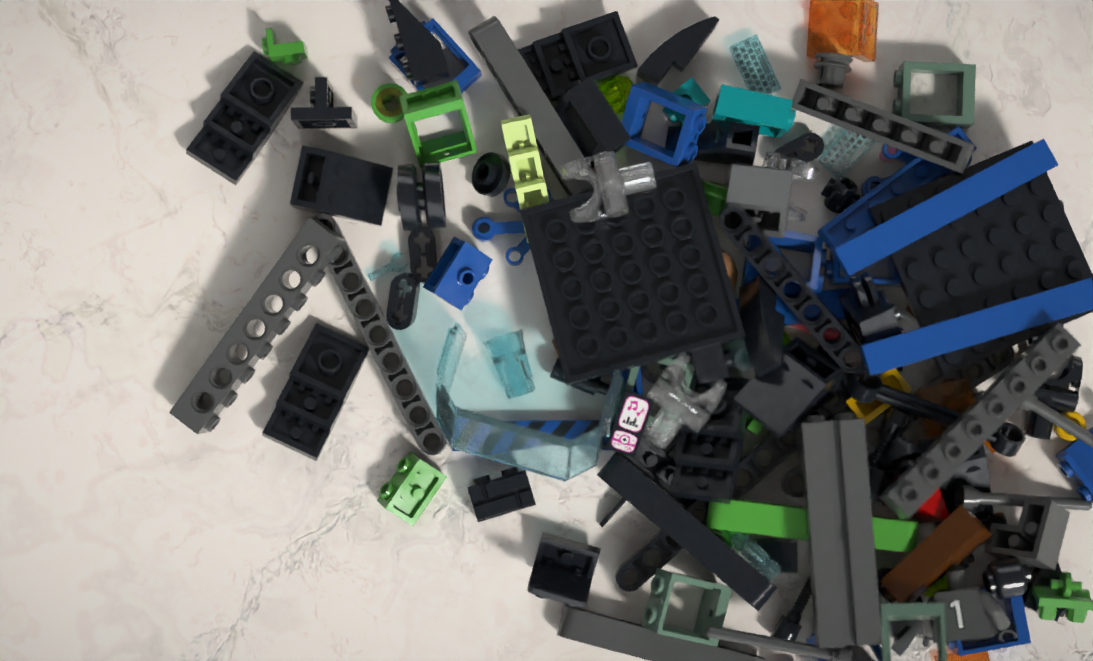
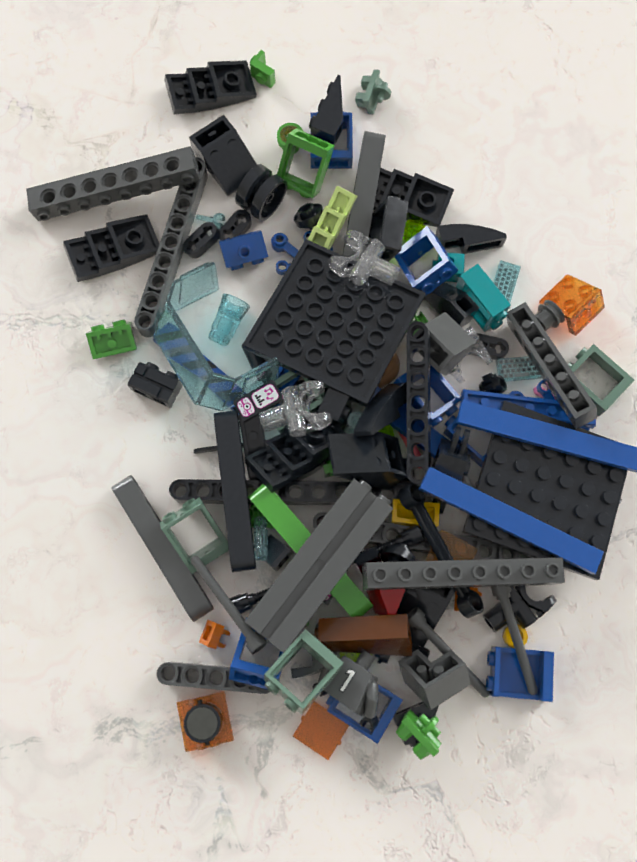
camera: 40 degrees right, 10 degrees down
black bracket [291,77,358,129] -> none
black bracket [527,532,601,608] -> none
black head [982,556,1031,600] -> none

